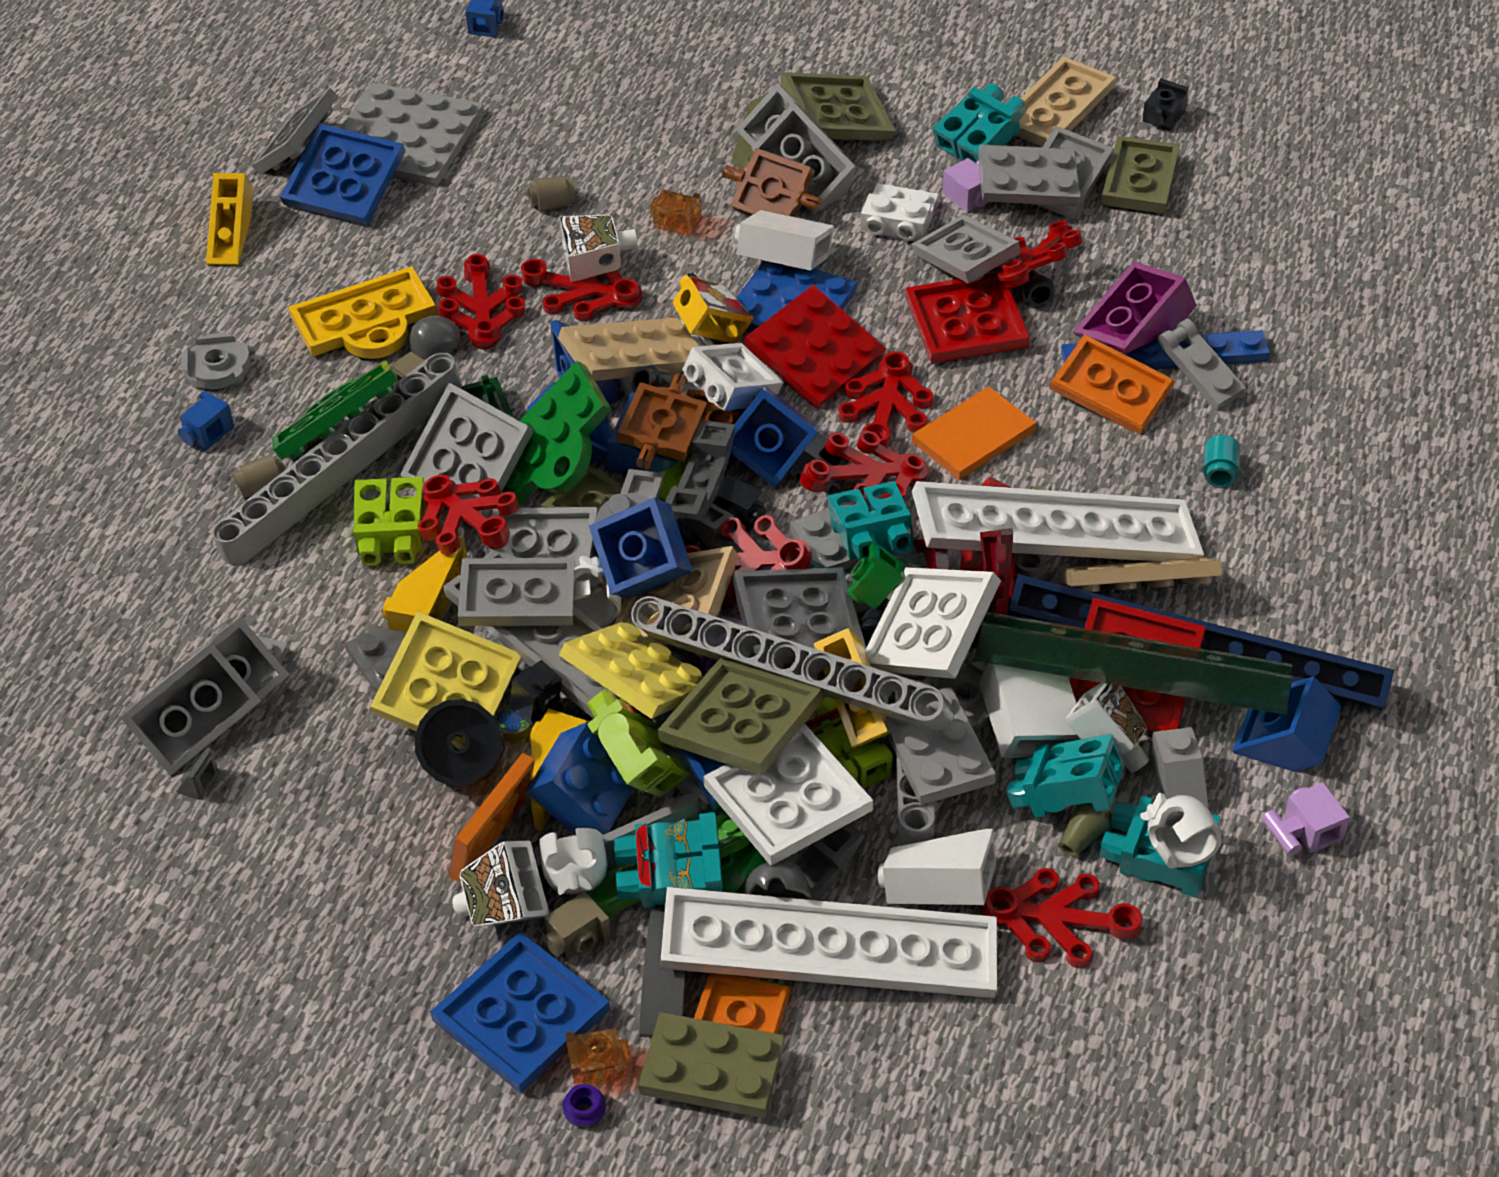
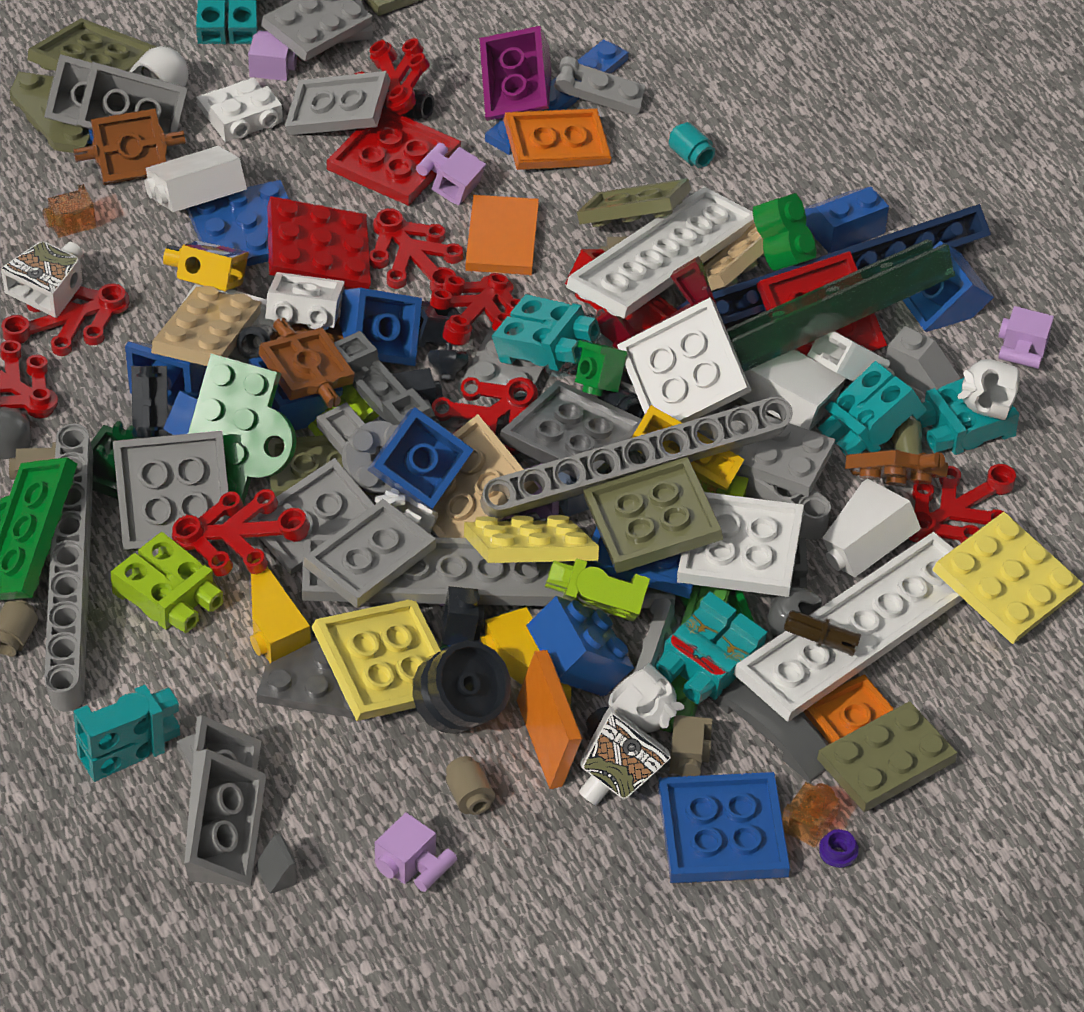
camera: 50 degrees left, 0 degrees up
none -> teal hips [73,684,181,782]
none -> white helmet [129,46,189,87]
none -> black hinge [131,366,168,438]
none -> lavender brick [375,812,457,892]
none -> lavender brick [416,143,486,205]
none -> black piece [428,342,469,381]
none -> dark tan brick [445,756,495,815]
none -> olive plate [577,178,691,227]
none -> green brick [753,193,817,271]
none -> dark brown axle [784,610,861,657]
none -> blue slope [805,186,889,253]
none -> dark orange plate [845,450,948,486]
none -> light yellow plate [932,512,1084,644]

